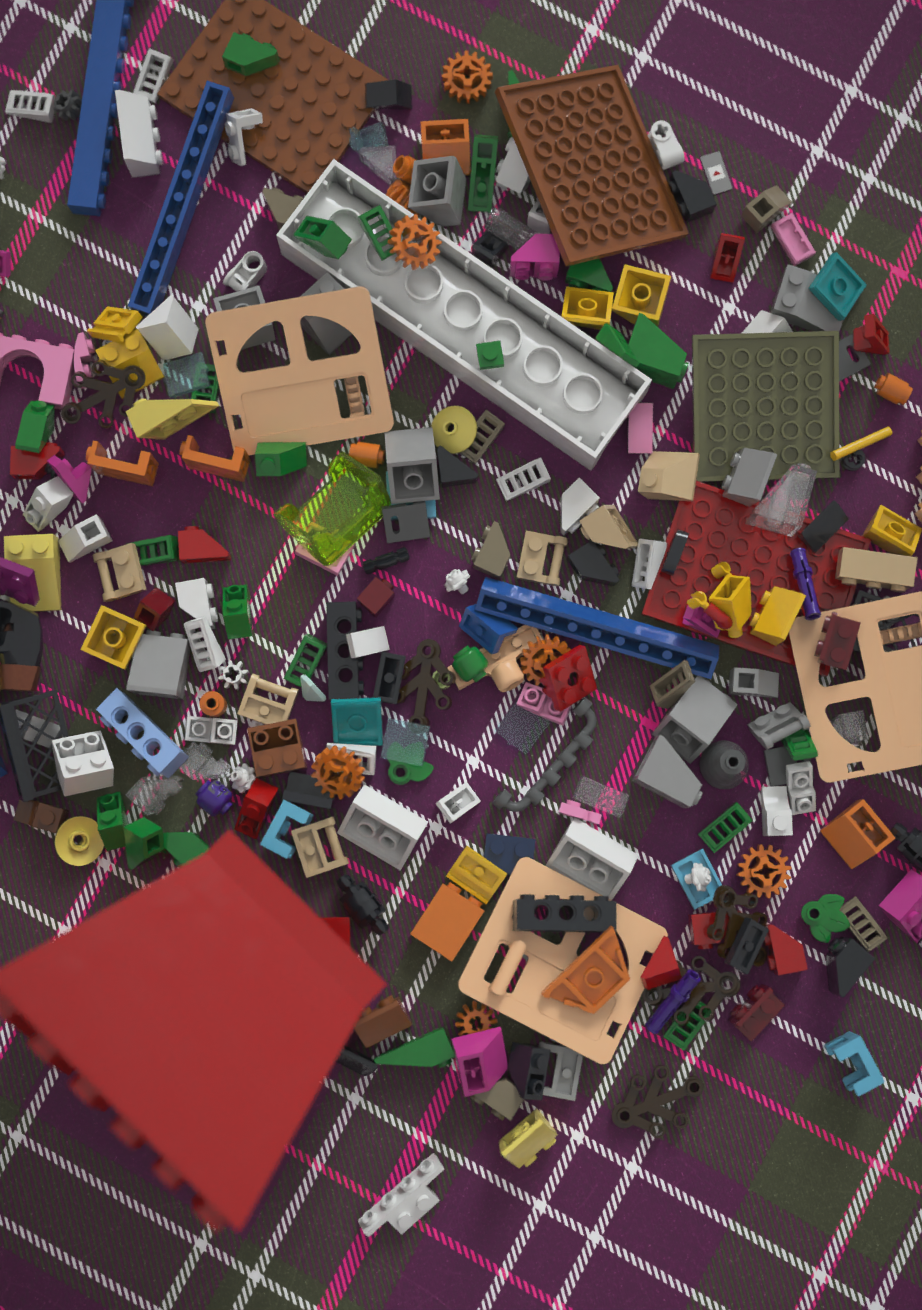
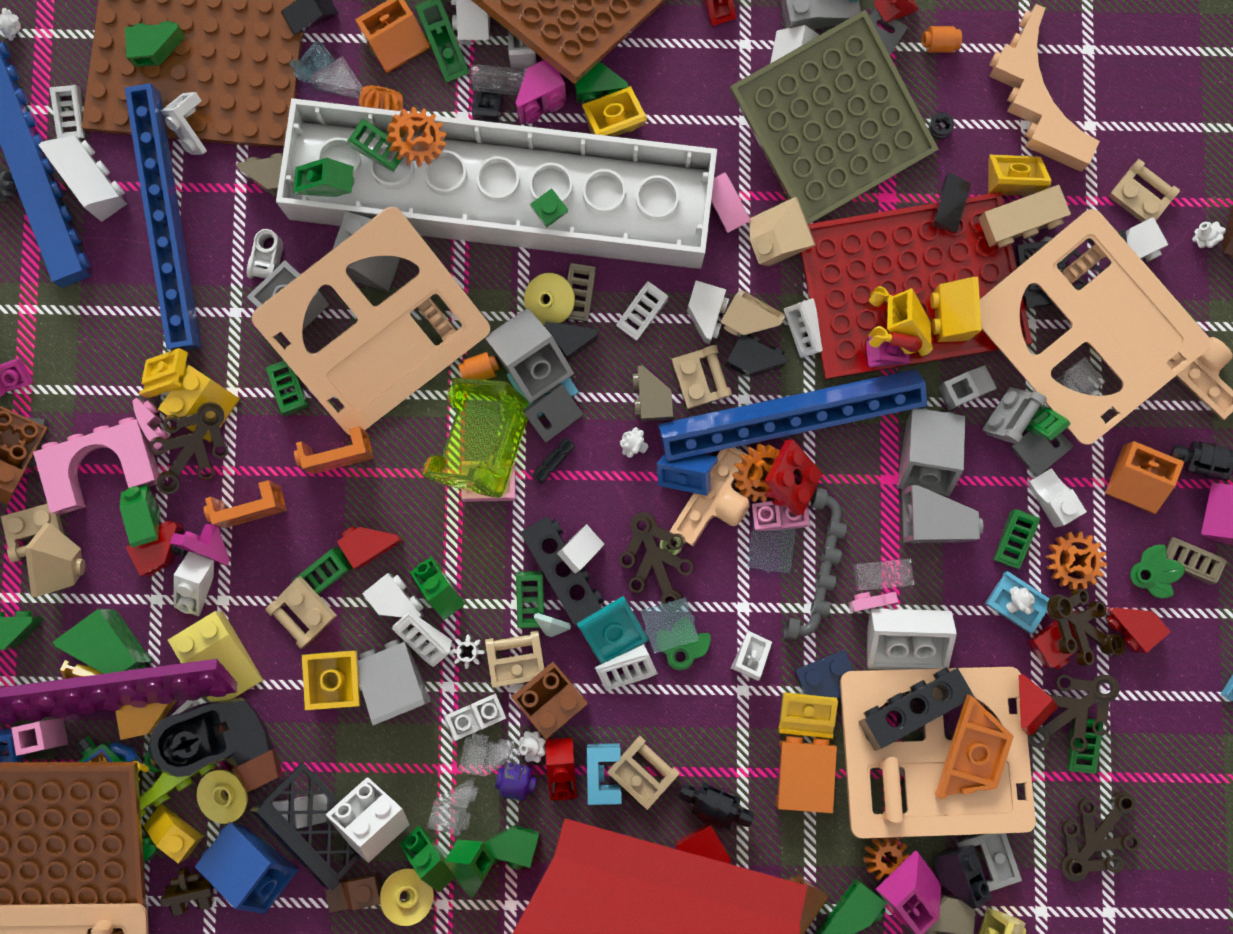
camera: 30 degrees left, 0 degrees up
white slope [58,514,113,563] -> none
light blue brick [96,688,189,779] -> none
light yellow slope [126,399,219,439] -> none
dark red brick [133,587,175,631] -> none
white slope [136,295,199,360] -> none
clear light blue piece [163,352,210,398] -> none
orange brick [200,691,227,718] -> none
green slope [255,442,307,476] -> none
black panel [282,772,335,810] -> none
orange gear [311,745,365,800] -> none
white slope [337,785,428,871] -> none
dark red brick [357,577,395,617] -> none
black slope [373,652,406,704] -> none
orange brick [393,155,416,185] -> none
light grey slope [408,156,466,227] -> none
green head [452,645,489,683] -> none
green slope [595,323,639,367] -> none
yellow slope [612,264,671,327] -> none
green slope [628,313,689,389] -> none
dark purple pin [645,969,701,1034] -> none
dark tan slope [650,660,695,709] -> none
black beam [661,529,689,576] -> none
dark grey cone [699,740,749,789] -> none
light grey slope [722,448,777,506] -> none
black plate [724,917,769,975] -> none
dark red bracket [728,984,785,1042] -> none
clear slope [745,463,817,537] -> none
white slope [786,761,816,815] -> none
dark purple pin [790,548,821,620] -> none
dark red bracket [814,612,861,671] -> none
black slope [825,936,875,998] -> none
yellow bar [830,427,892,461] -> none

